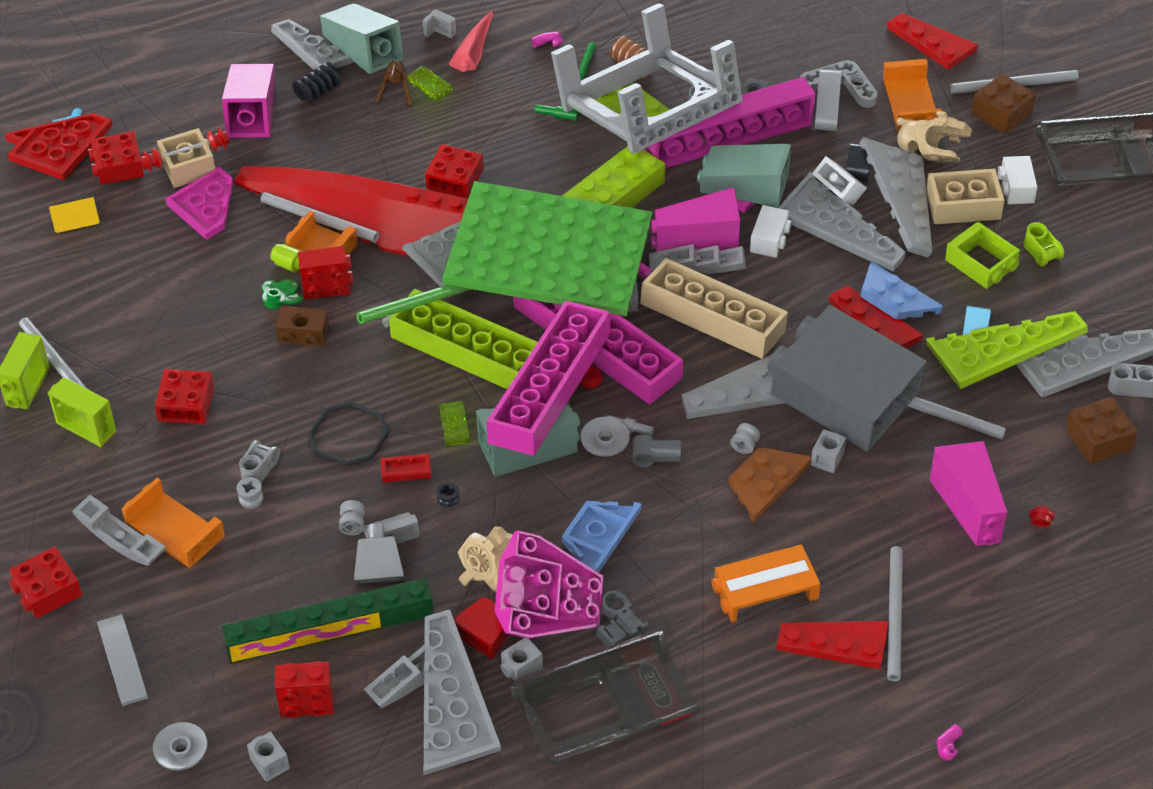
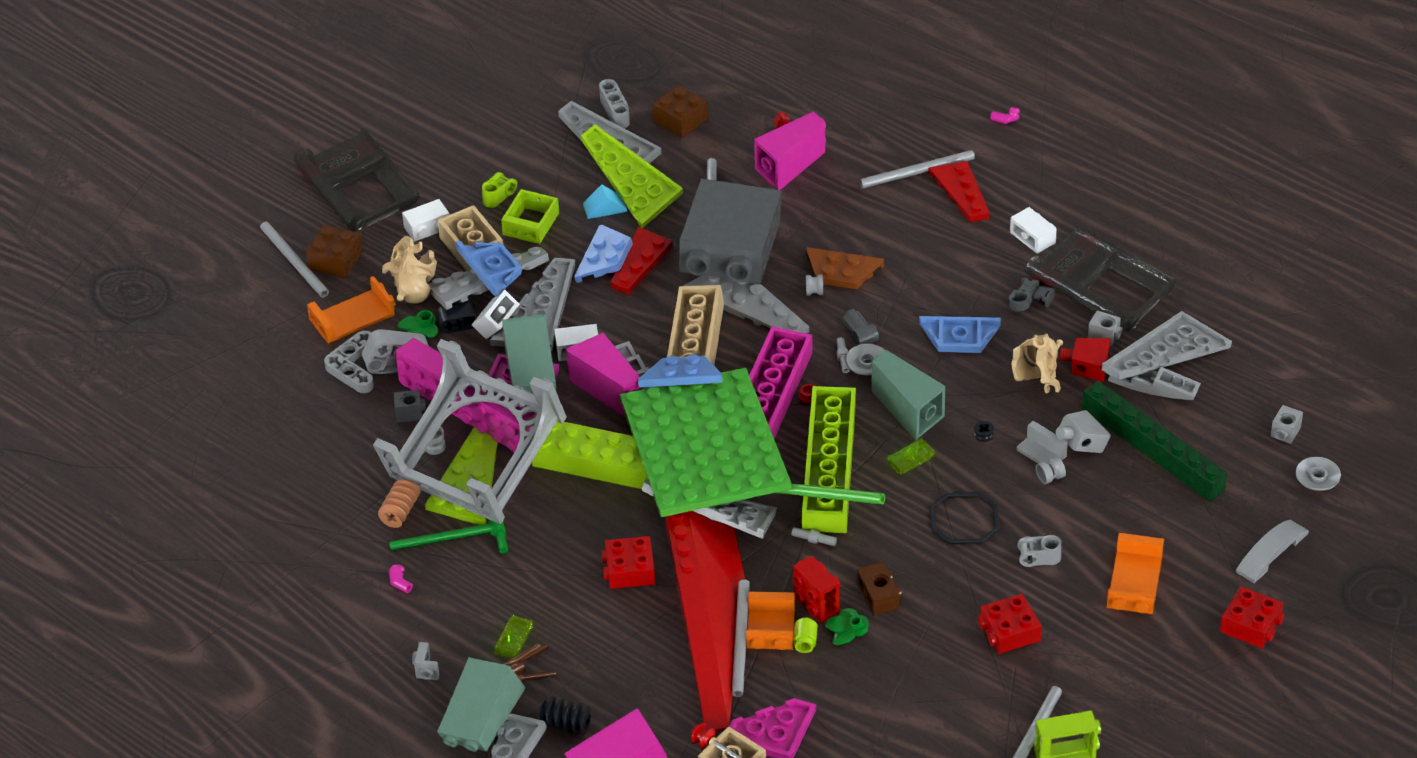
camera: 115 degrees left, 5 degrees down
lime window [48,377,117,447] -> none
light grey slope [73,495,166,566] -> none
light grey wheel [237,477,264,509] -> none
red brick [275,661,334,718] -> none
red plate [380,454,432,483] -> none
coral piece [449,11,493,72] -> none
dark pink brick [487,301,610,456] -> none
dark pink wedge [495,530,603,638] -> none
orange panel [711,544,820,623] -> none
light grey brick [811,429,846,473] -> none
red wing [887,13,978,70] -> none
none -> green plate [397,310,438,339]
none -> medium blue wing [455,241,522,296]
none -> medium blue wing [638,354,722,388]
none -> white brick [1010,207,1056,254]

